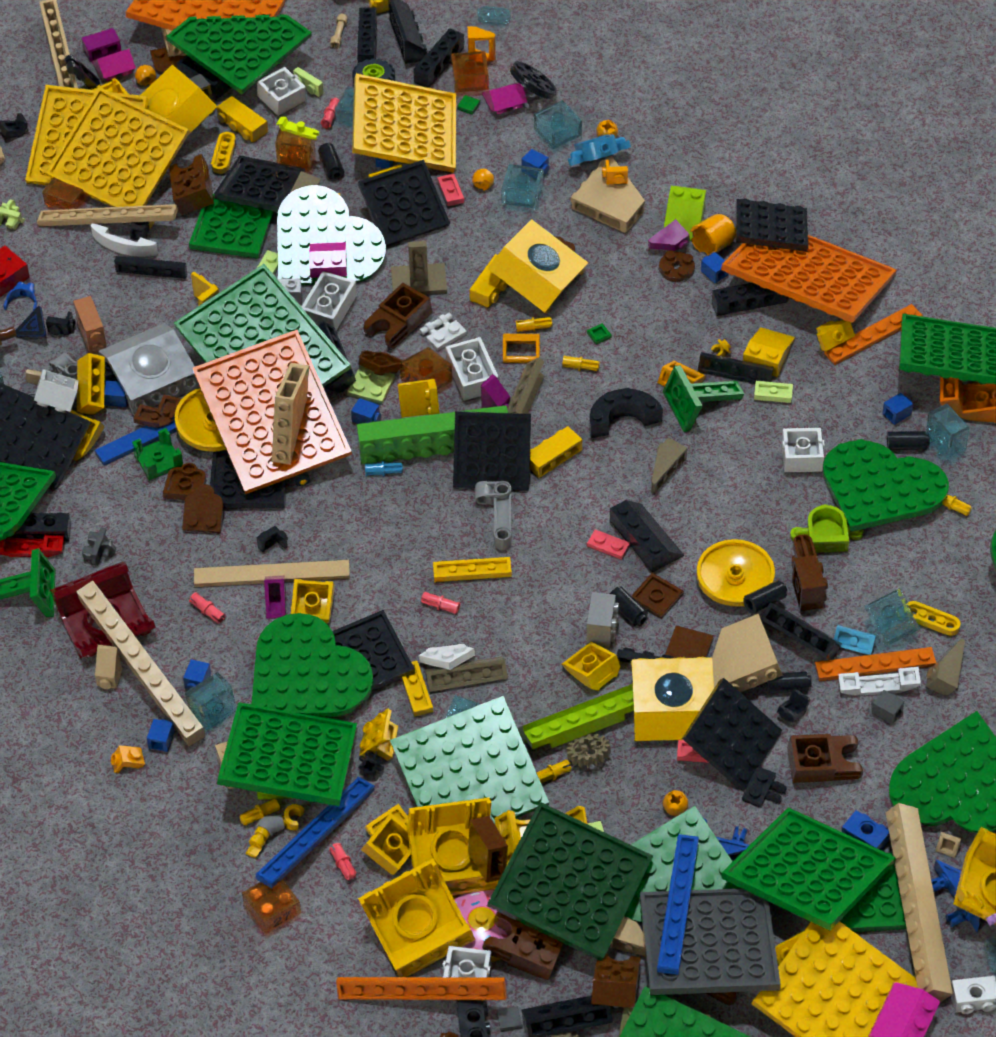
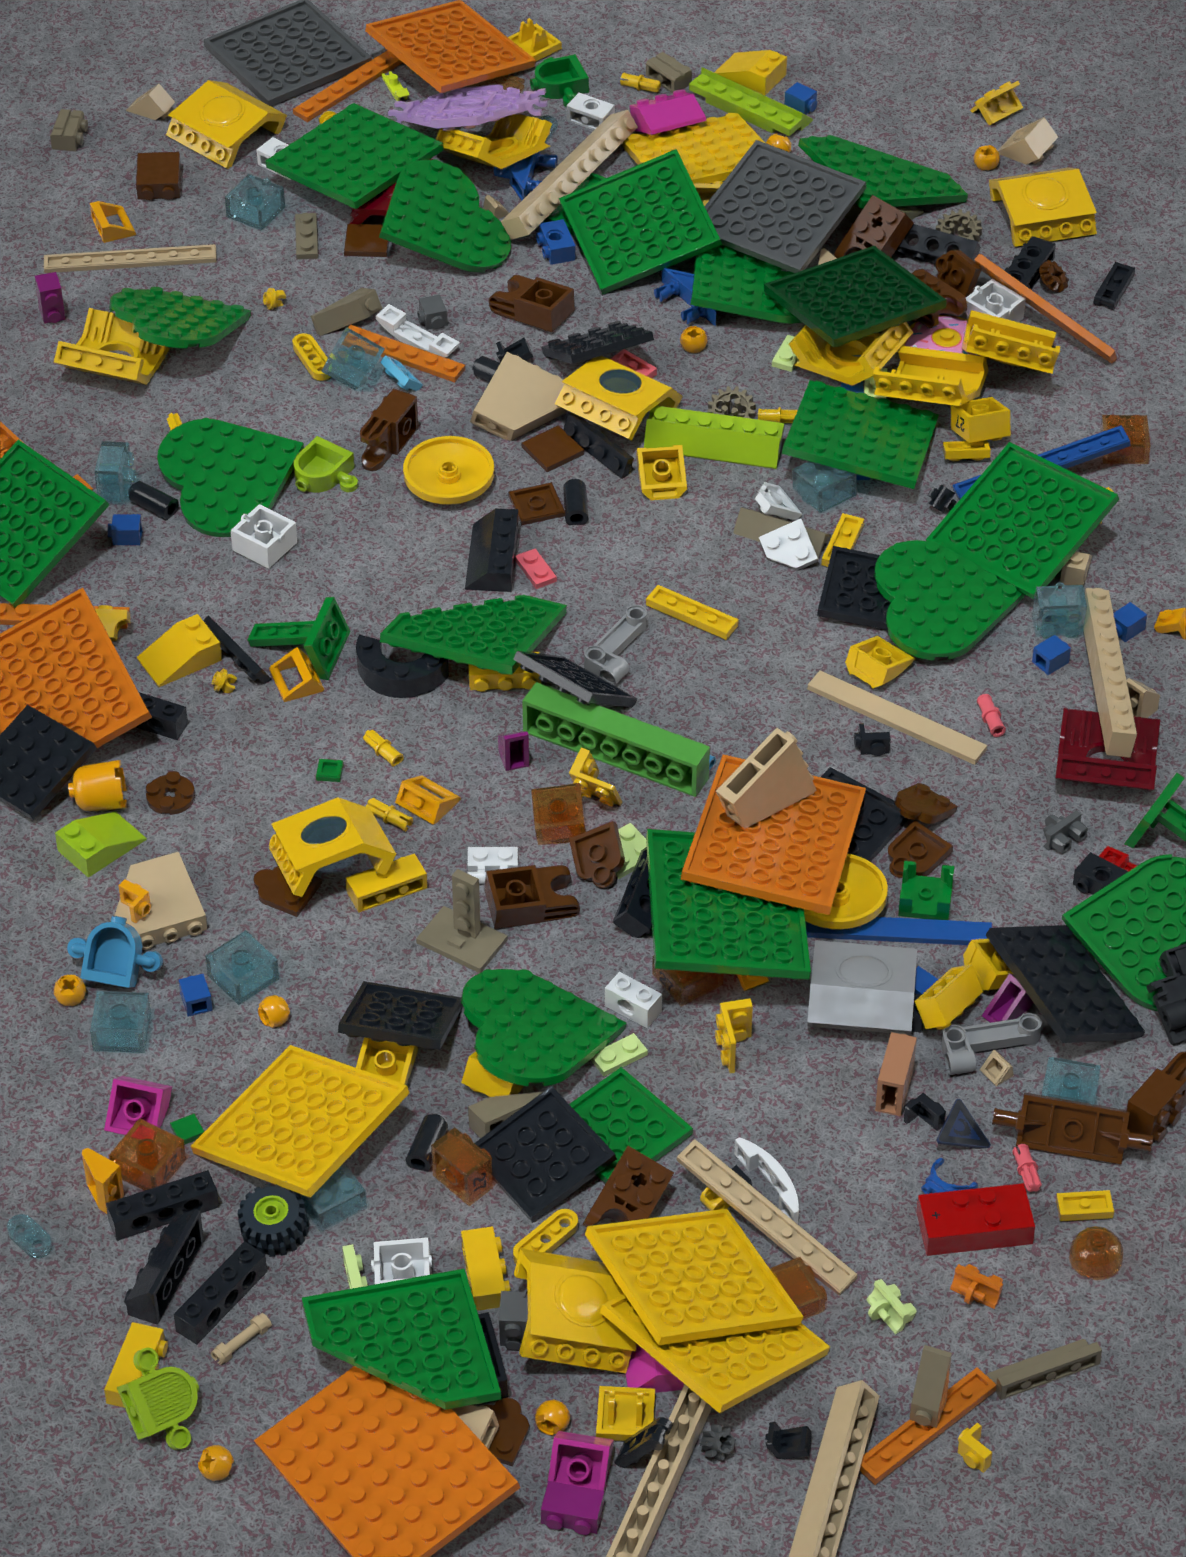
camera: 145 degrees left, 5 degrees down
white brick [34,369,79,413] -> none
black plate [114,256,188,279] -> none
reddish brown plate [133,394,181,428] -> none
magenta slope [264,575,286,618] -> none
neon yellow piece [276,117,319,140] -> none
white brick [301,271,357,330] -> none
slope [309,242,347,278] -> none
coral pin [321,98,341,128] -> none
coral axle [329,843,356,880] -> none
blue brick [351,398,381,424] -> none
yellow bracket [359,709,398,761] -> none
coral axle [421,592,460,614] -> none
coral plate [437,174,464,207] -> none
white brick [445,337,499,401] -> none
reddish brown brick [468,816,508,883] -> none
dark tan panel [507,357,544,414] -> none
black wedge [510,61,557,99] -> none
light grey brick [587,592,619,648] -> none
magenta slope [648,219,689,251] -> none
dark tan slope [651,437,687,494] -> none
blue tile [657,834,699,975] -> none
blue brick [701,252,729,283] -> none
black hinge [742,766,787,808] -> none
black brick [743,580,787,614] -> none
yellowish green plate [754,381,793,403] -> none
black brick [761,602,842,660] -> none
none -> green plate [380,595,567,675]
none -> white plate [755,482,802,521]
none -> reddish brown plate [936,250,982,297]

